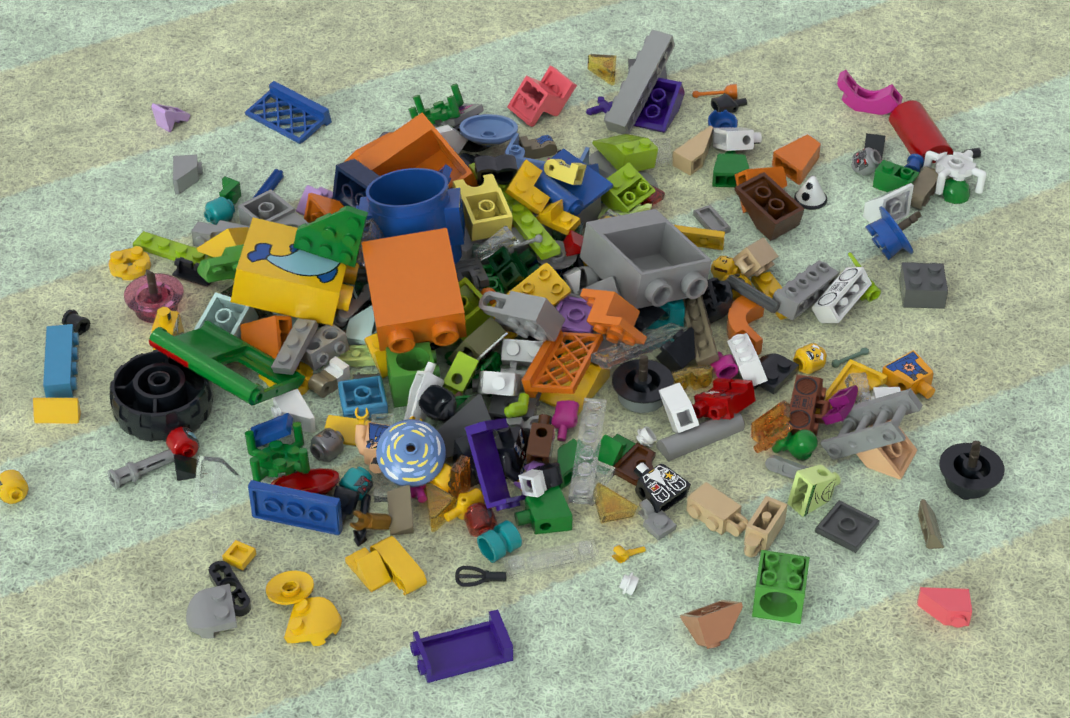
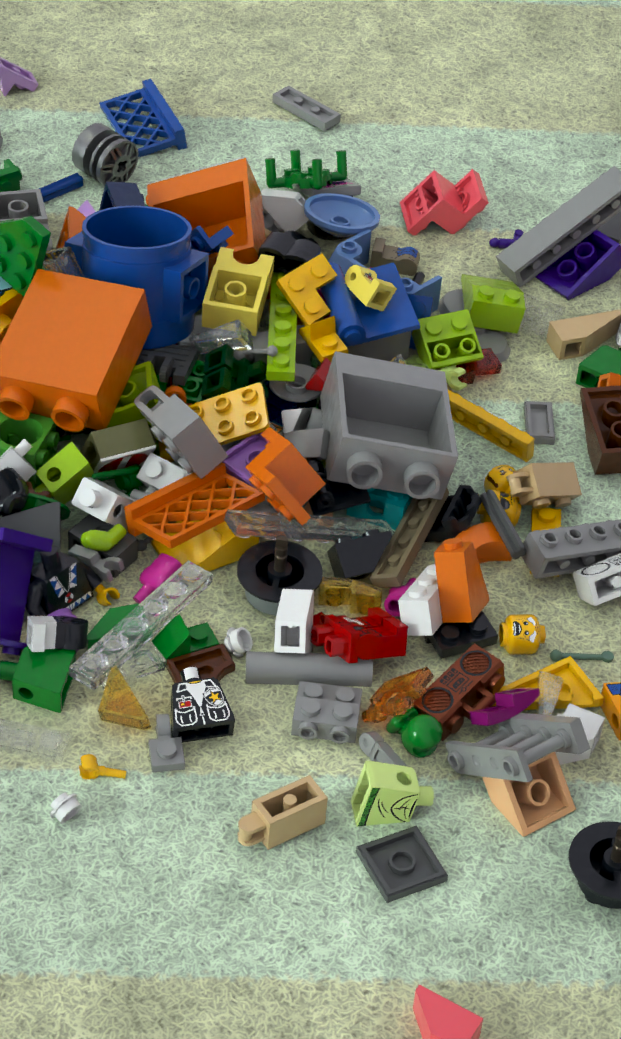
camera: 25 degrees right, 0 degrees up
reddish brown torso [526,414,555,464] -> none
clear yellow slope [588,54,617,86] -> none
nougat slope [680,600,743,649] -> none
tan brick [686,482,749,537] -> none
bright green brick [752,550,810,624] -> none
dark tan slope [918,499,944,549] -> none
none -> flat silver wheel [72,123,138,186]
none -> light grey plate [272,86,341,131]
none -> light grey plate [291,681,362,744]
none -> orange slope [434,538,489,623]

